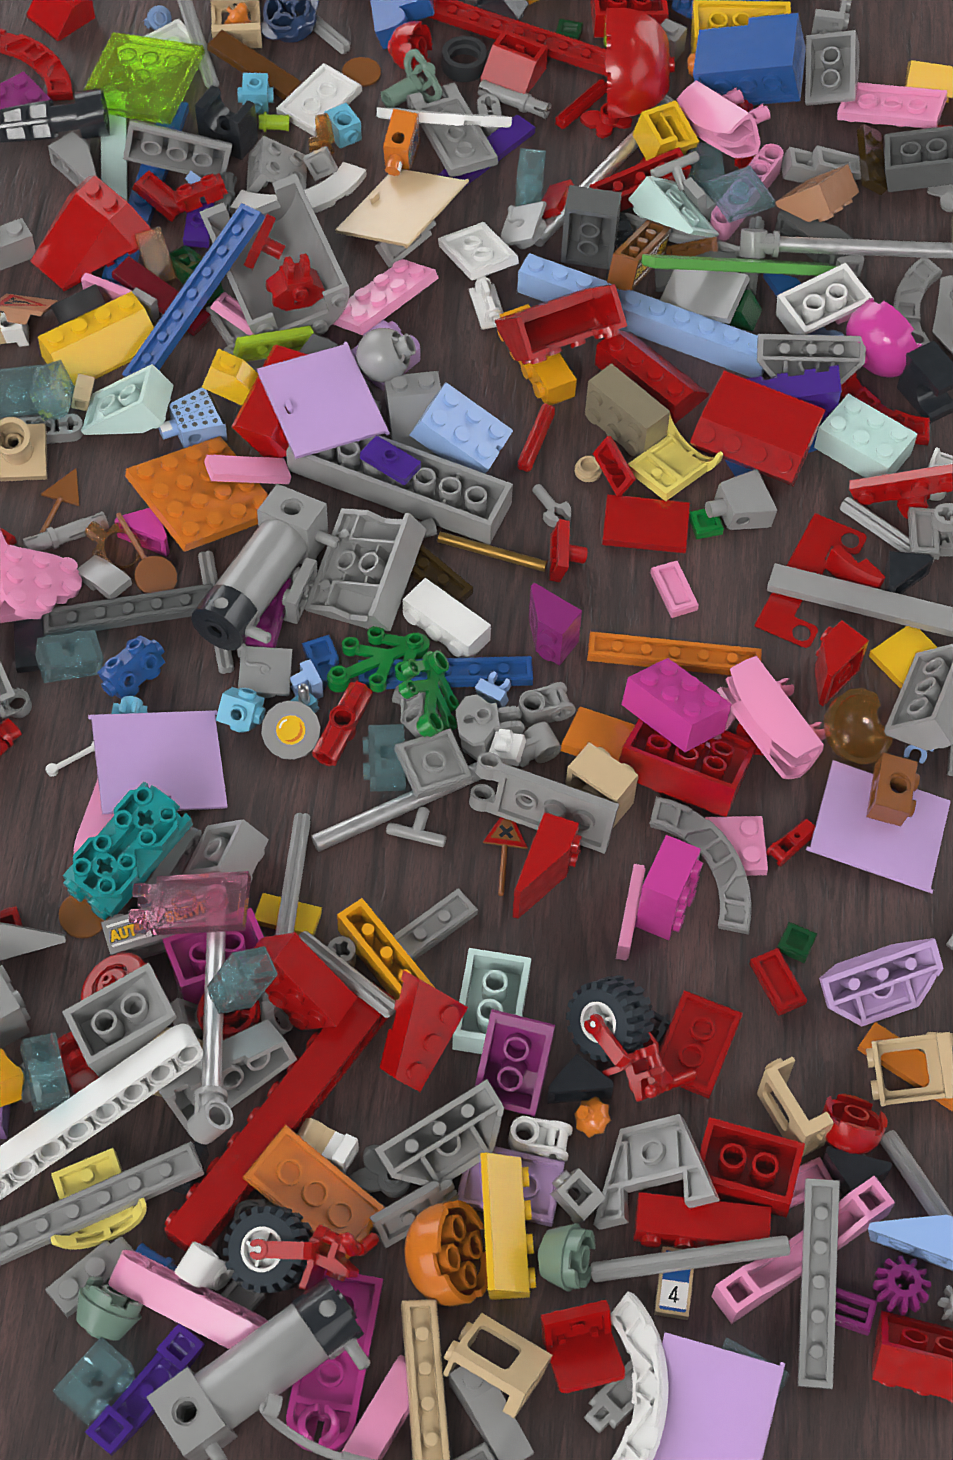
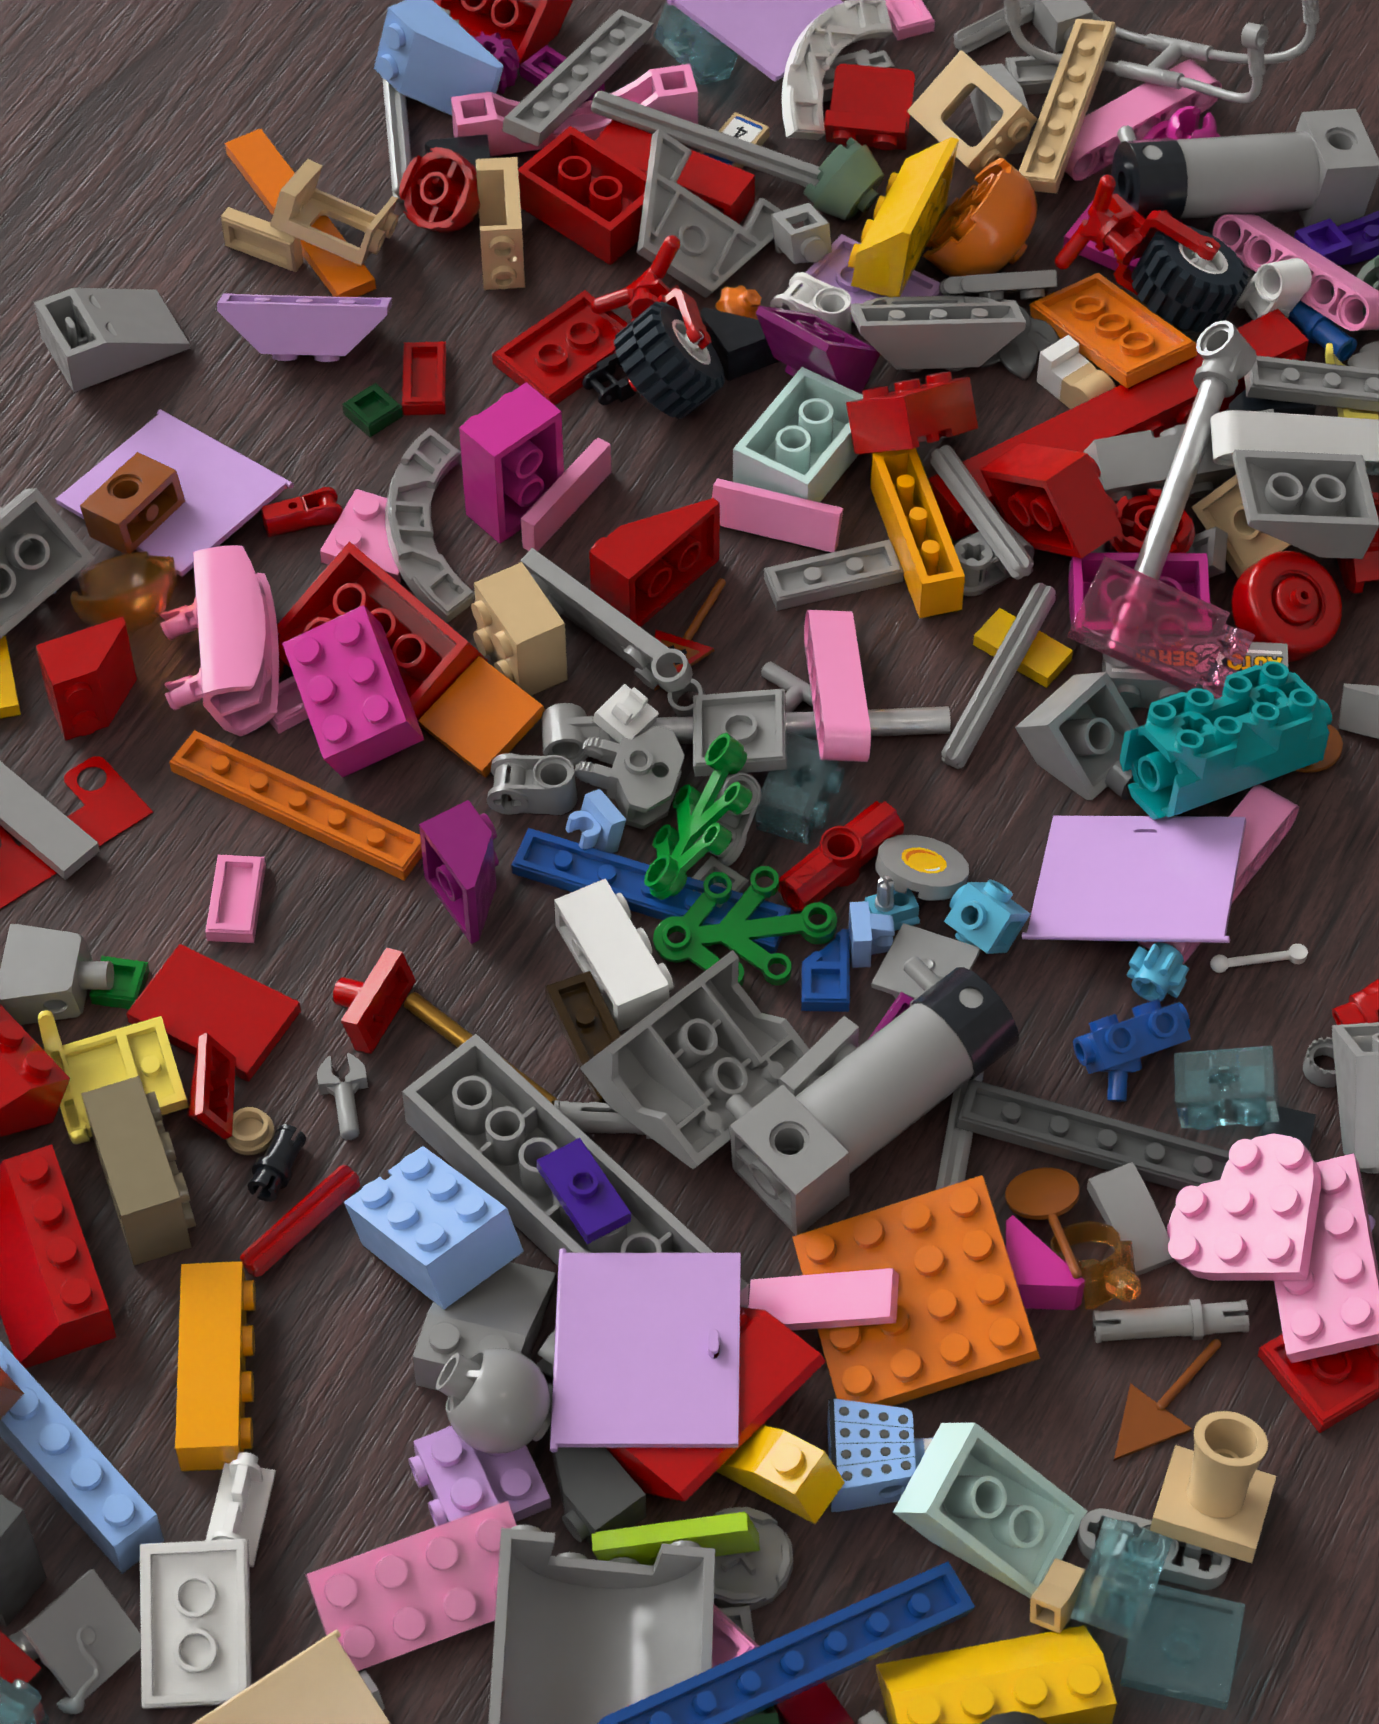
camera: 155 degrees left, 5 degrees down
clear light blue brick [207,946,278,1014] -> none
red hinge [266,254,325,311] -> none
red windscreen [495,284,627,365] -> none
none -> black pin [247,1124,306,1202]
none -> bright pink tile [712,478,844,552]
none -> bright pink beam [804,610,871,762]

